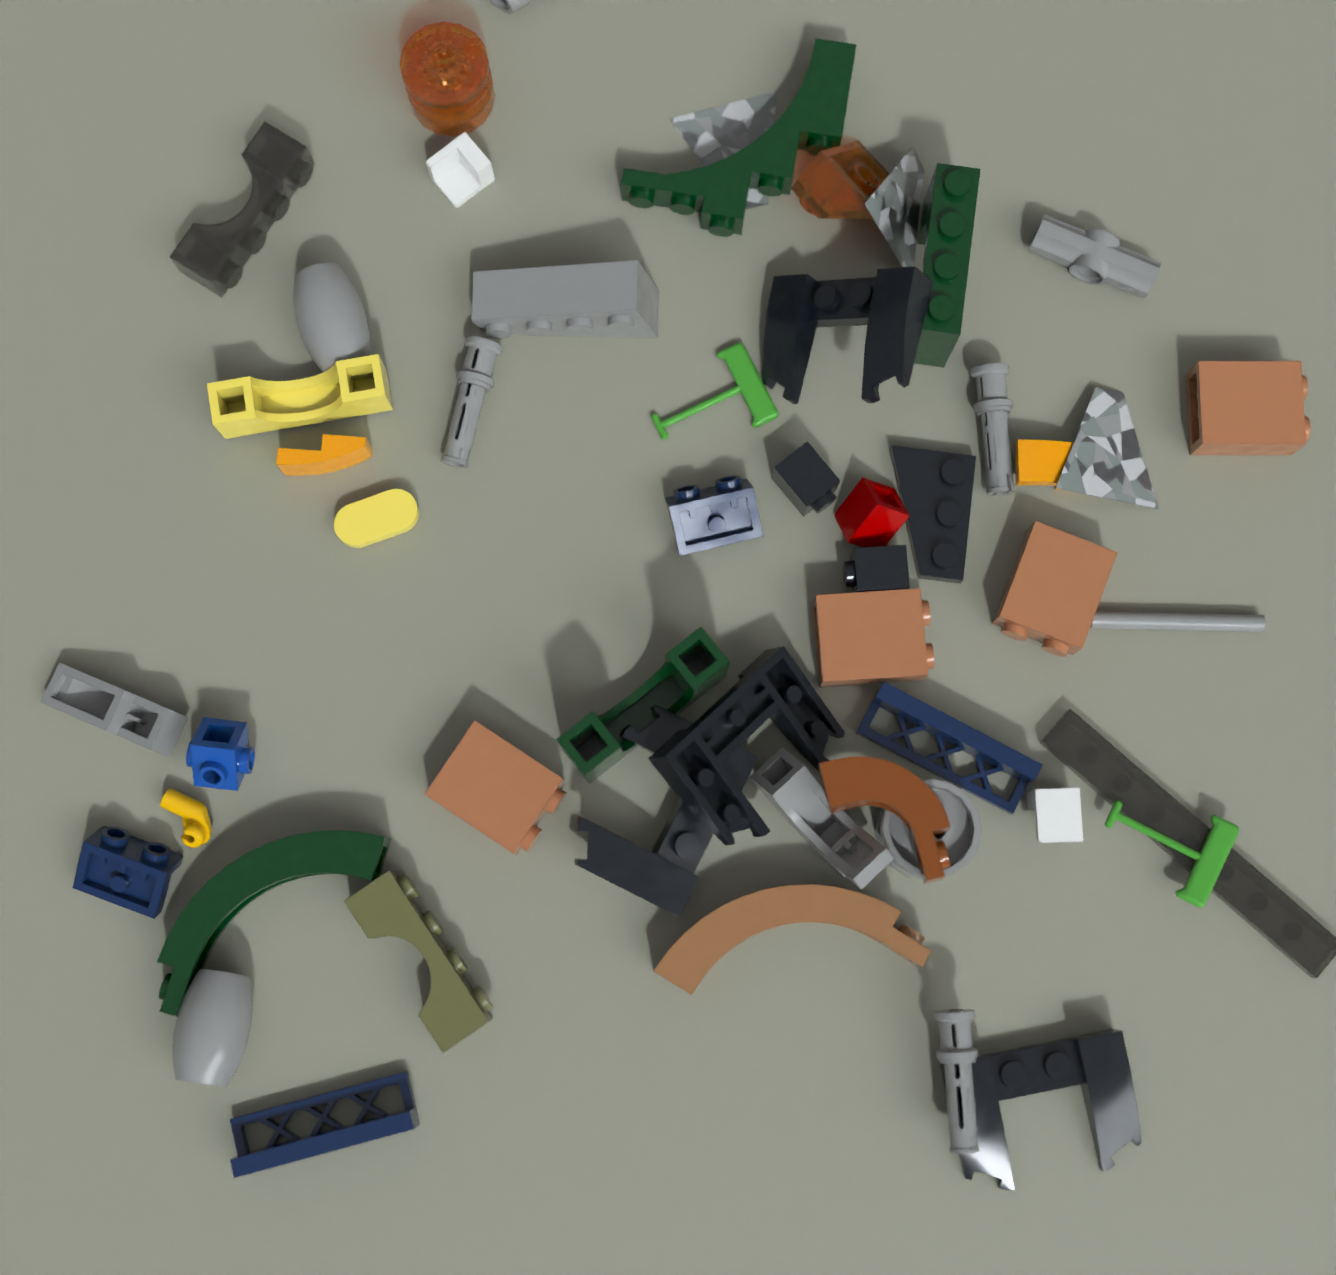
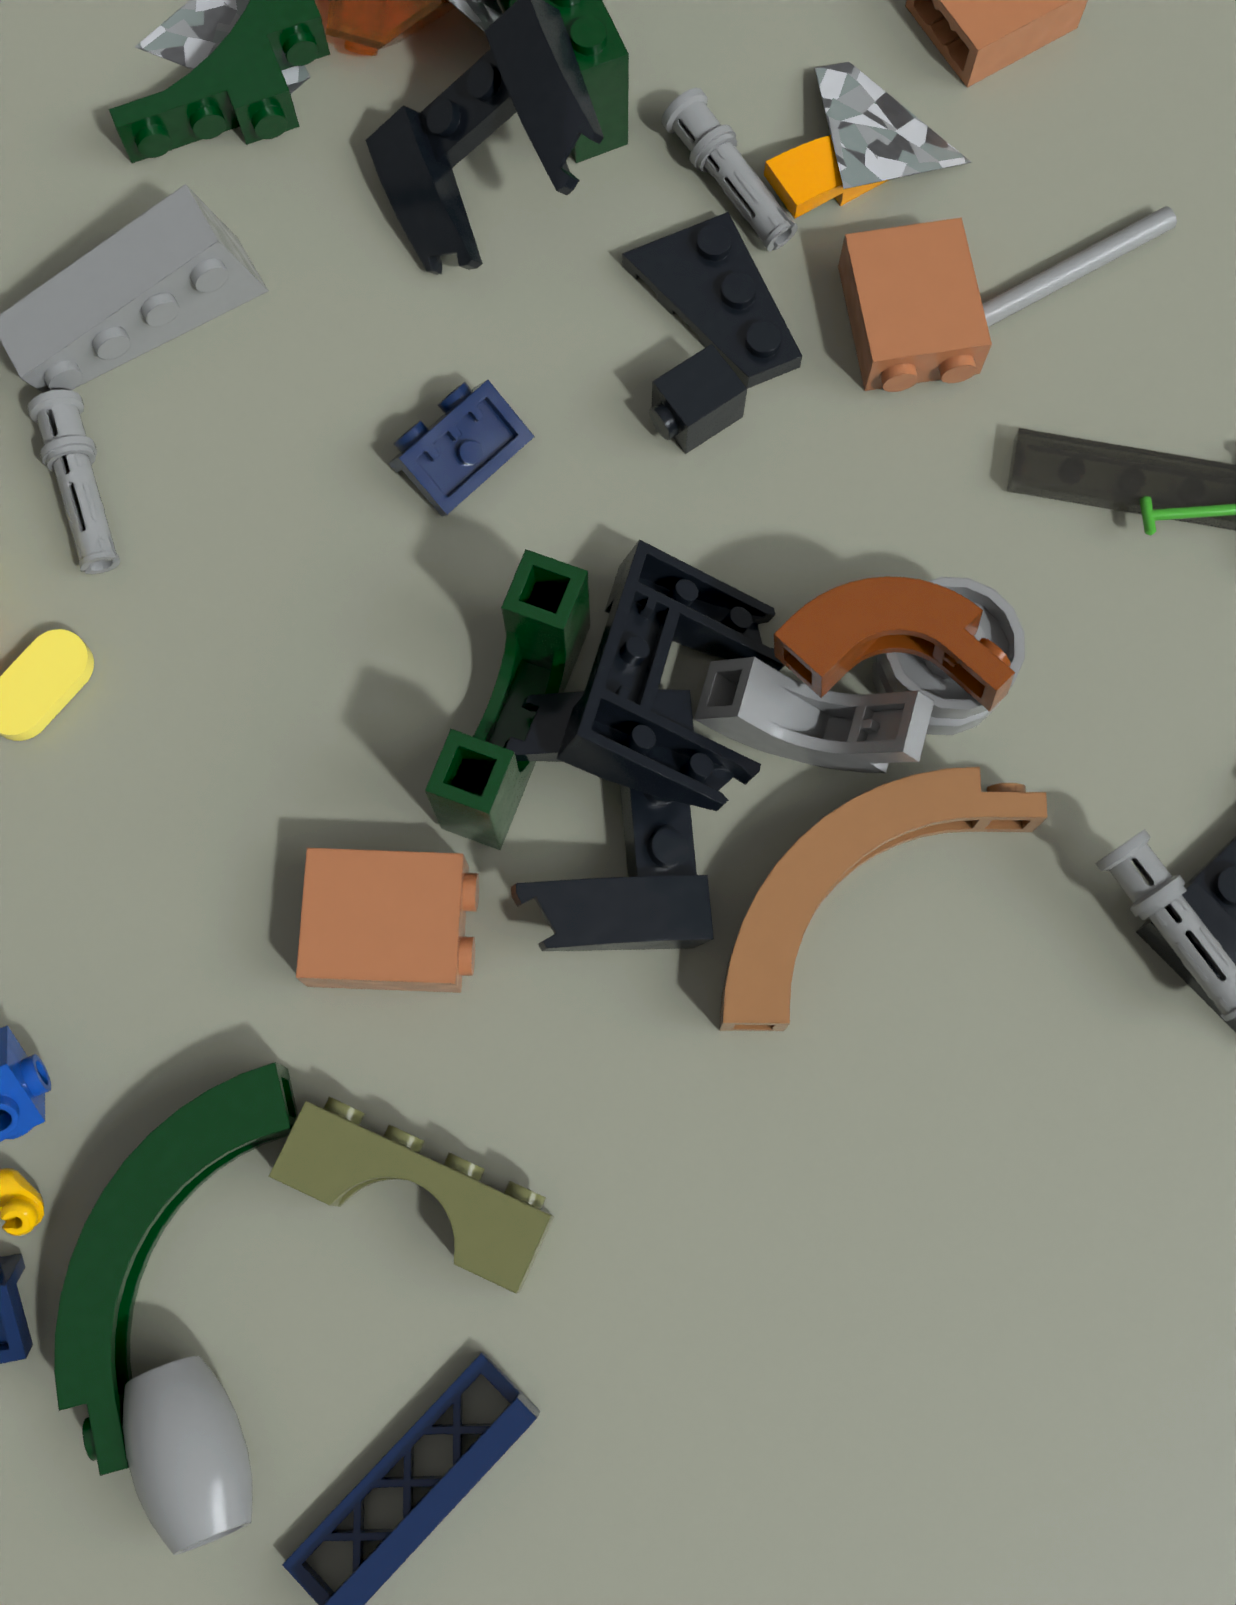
camera: 30 degrees left, 5 degrees down
bright green piece [651,342,779,439] -> none
black brick [771,441,840,517] -> none
nougat brick [812,588,934,688] -> none
red panel [834,477,910,547] -> none
dark blue fence [856,682,1043,815] -> none
white panel [1026,788,1083,844] -> none

